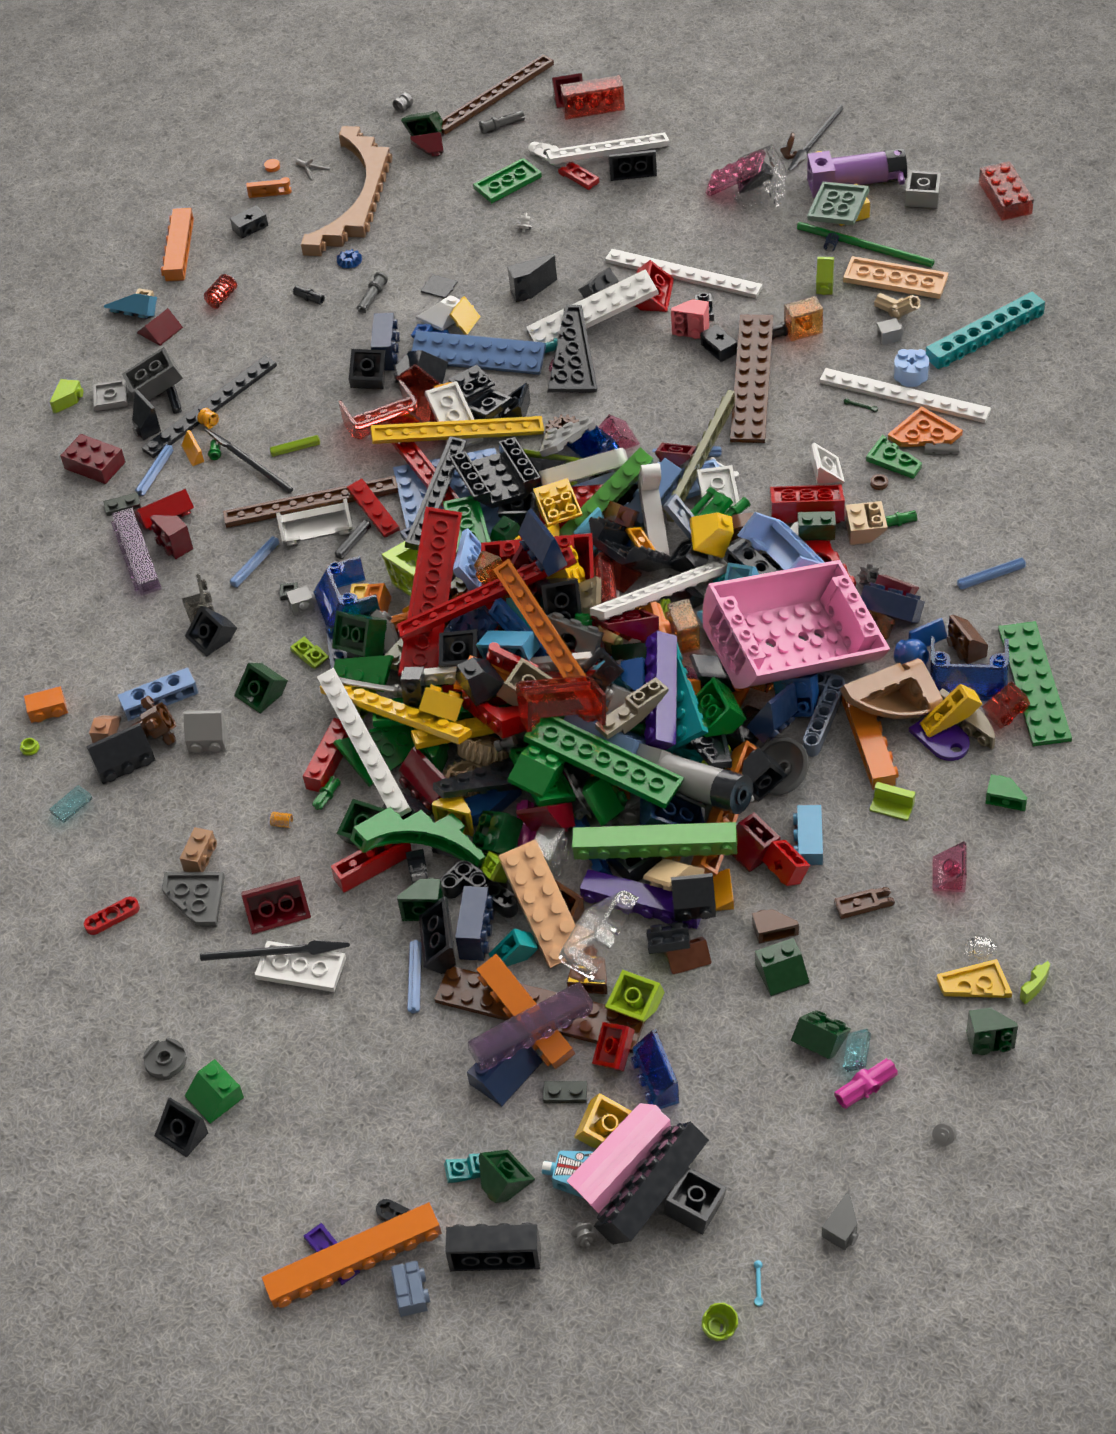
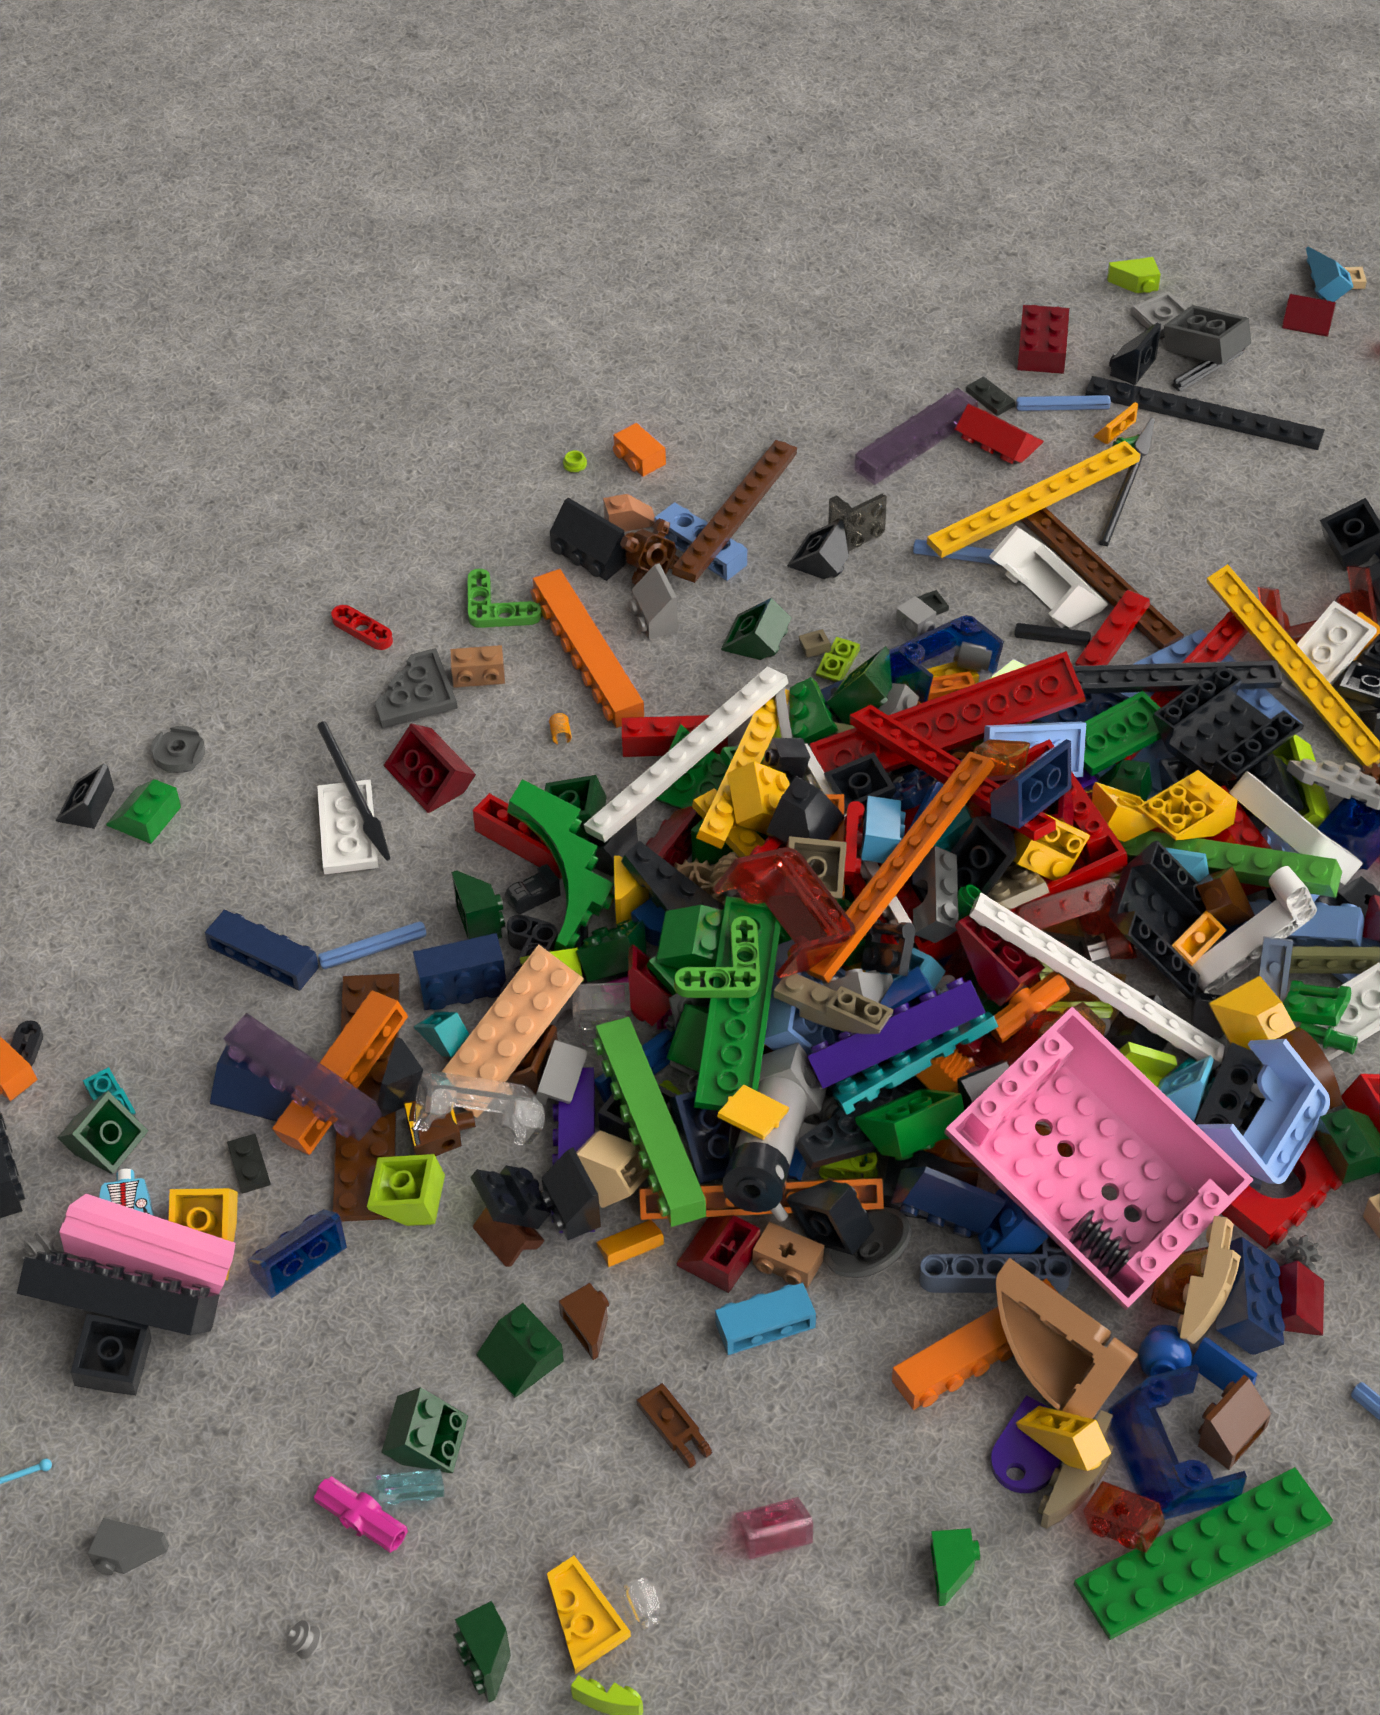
camera: 65 degrees right, 0 degrees up
clear light blue plate [49,785,93,823] -> none
dark red slope [150,515,193,559] -> none
light orange wheel [197,408,219,429] -> none
lime axle [270,435,320,457] -> none
green axle [312,776,341,810] -> none
clear red windscreen [338,379,418,439] -> none
black slope [419,896,456,974] -> none
red slope [592,1022,635,1072] -> none
red brick [762,840,810,886] -> none
lime panel [870,782,915,821] -> none
none -> dark blue brick [205,909,319,991]
none -> black slope [374,1037,423,1118]
none -> bright green beam [468,569,542,628]
none -> orange brick [531,569,644,728]
none -> light grey panel [534,1040,587,1105]
none -> reddish brown plate [672,440,798,583]
none -> bright green beam [674,916,760,998]
none -> yellow piece [717,1085,789,1140]
none -> medium nougat brick [753,1222,824,1288]
none -> dark tan plate [798,629,831,658]
none -> yellow plate [927,441,1140,558]
none -> dark grey brick [953,641,992,672]
none -> black piece [1068,1209,1133,1280]
none -> tan slope [1177,1216,1241,1344]

